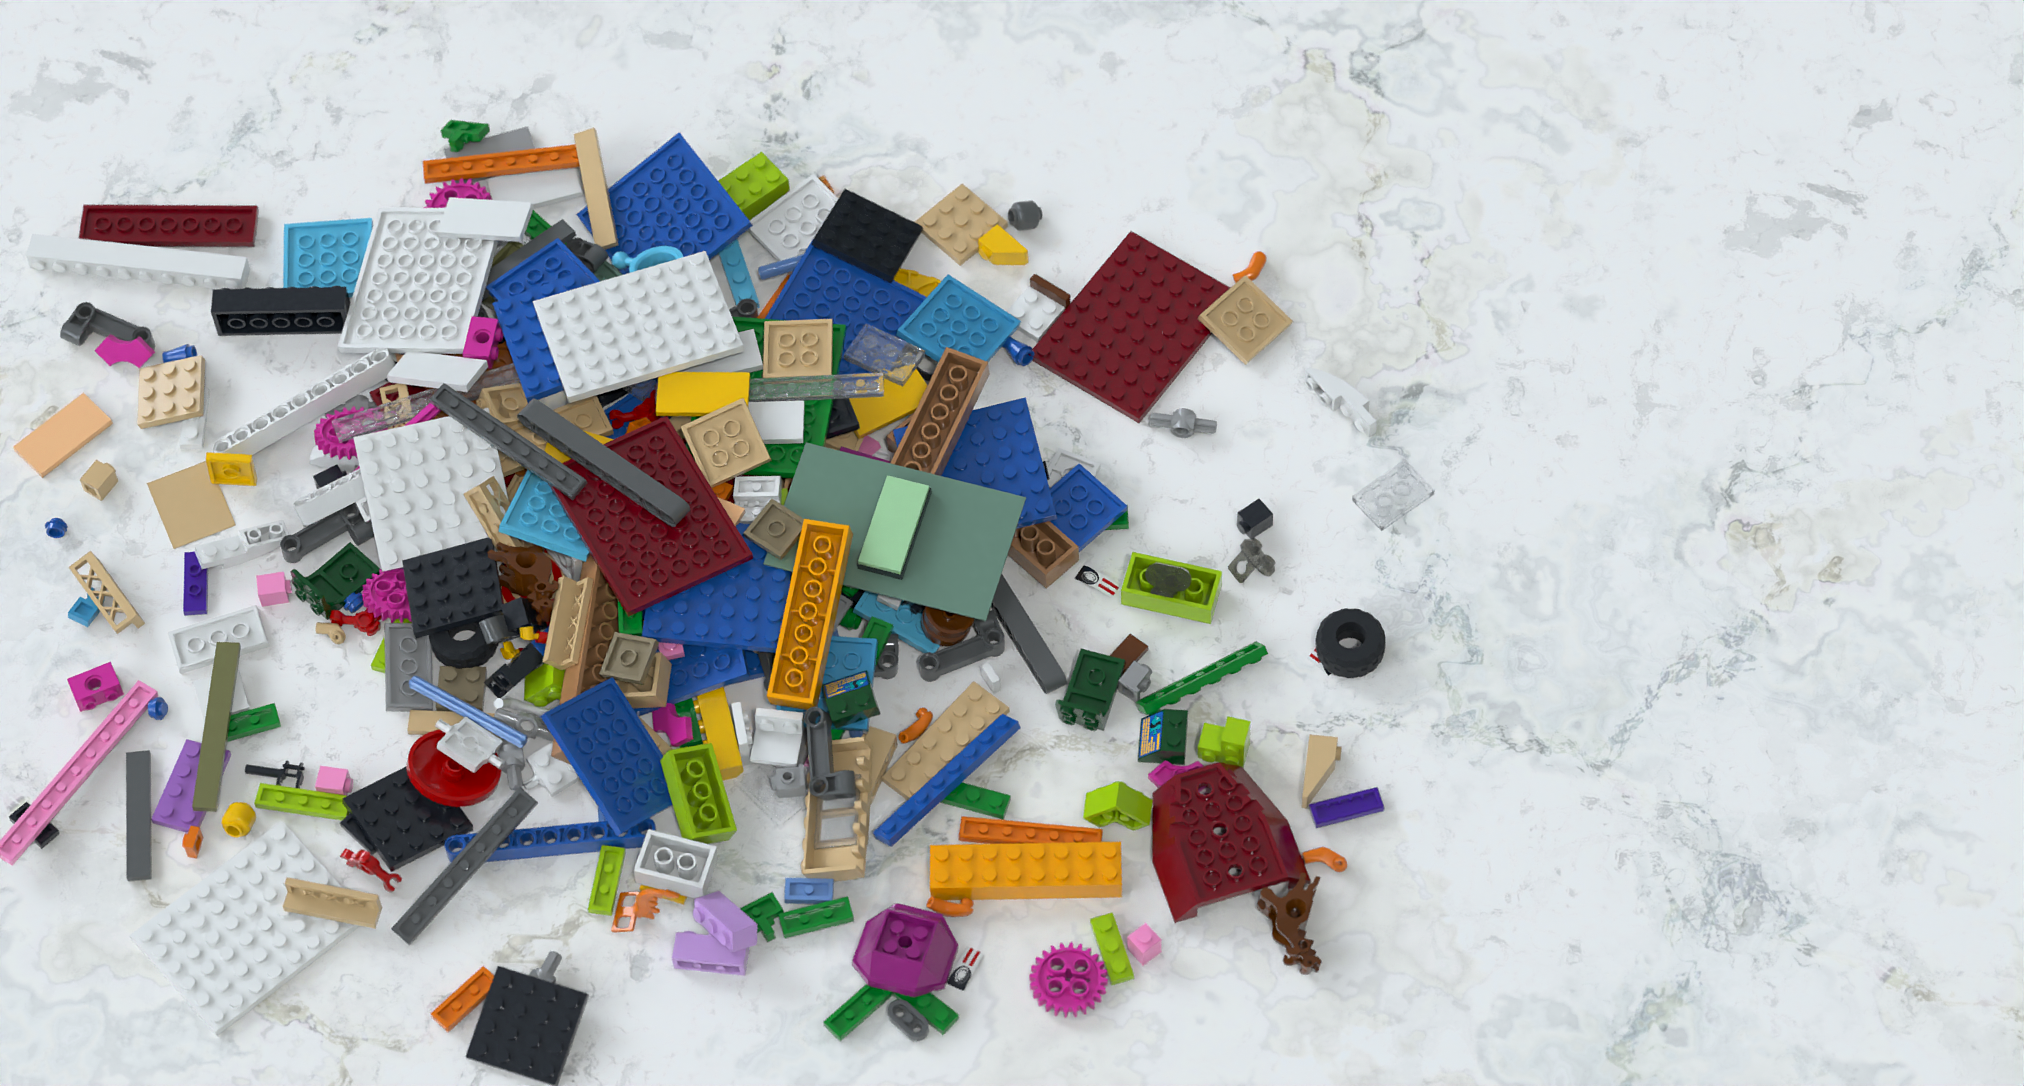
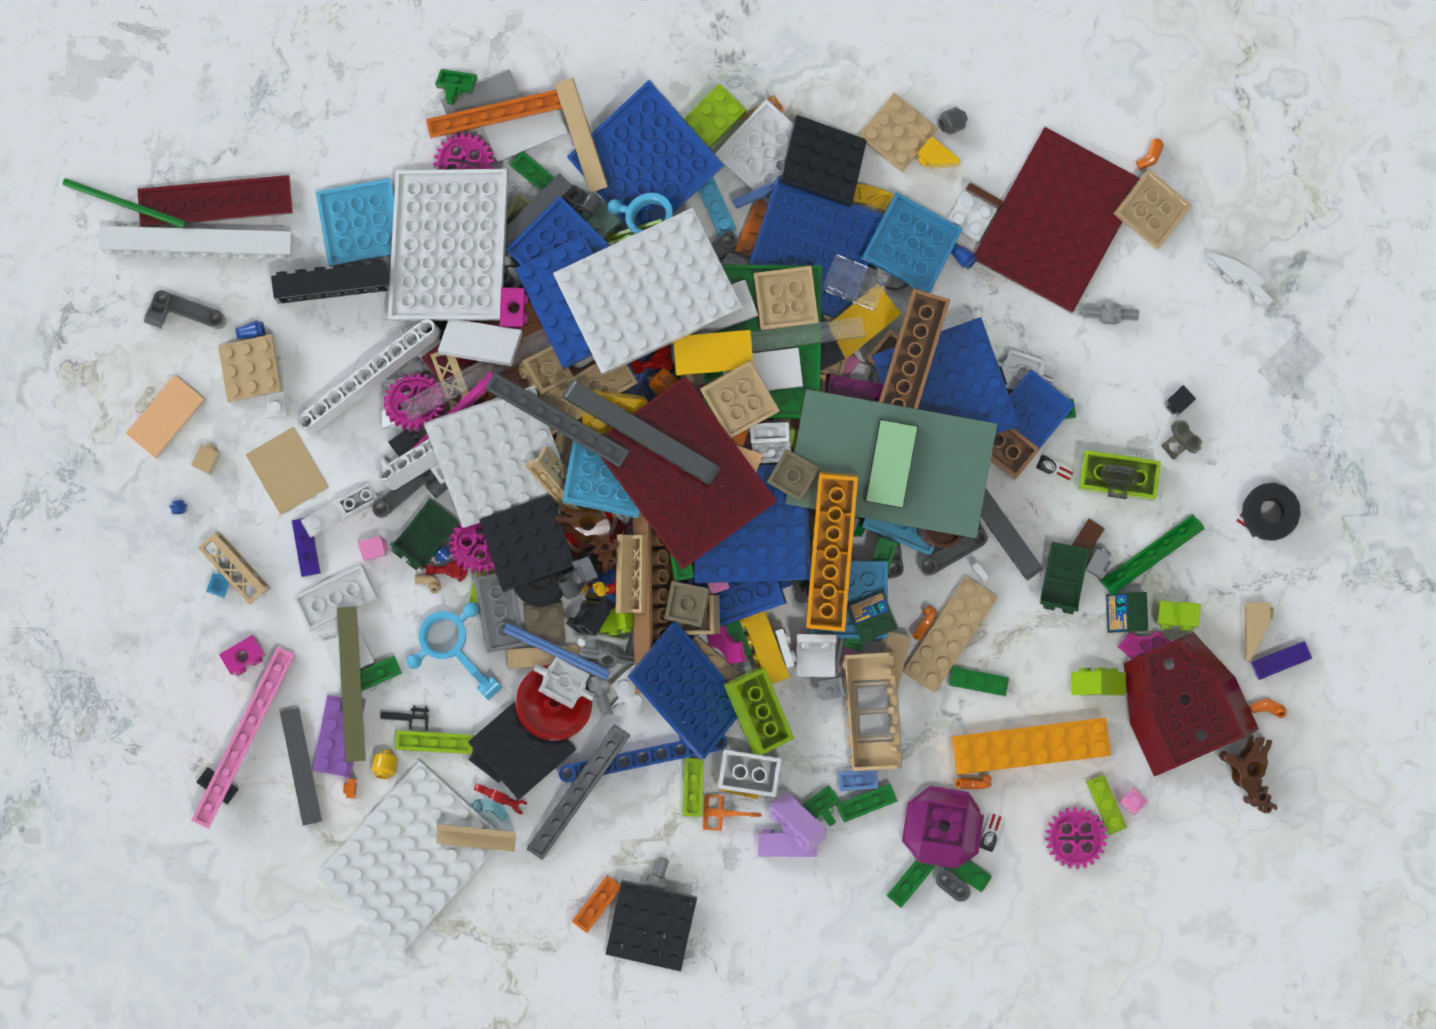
camera: 10 degrees left, 25 degrees up
dark pink tile [94,334,155,368] -> none
blue plate [148,697,168,720] -> none
yellow tile [206,452,257,486] -> none
bright pink brick [315,766,353,796] -> none
white tile [437,198,534,242] -> none
dark grey piece [804,707,856,801] -> none
blue plate [873,714,1021,847] -> none
orange tile [959,816,1103,844] -> none
none -> green piece [63,178,186,228]
none -> medium azure piece [407,602,503,701]
none -> clear light blue arm [472,799,509,821]

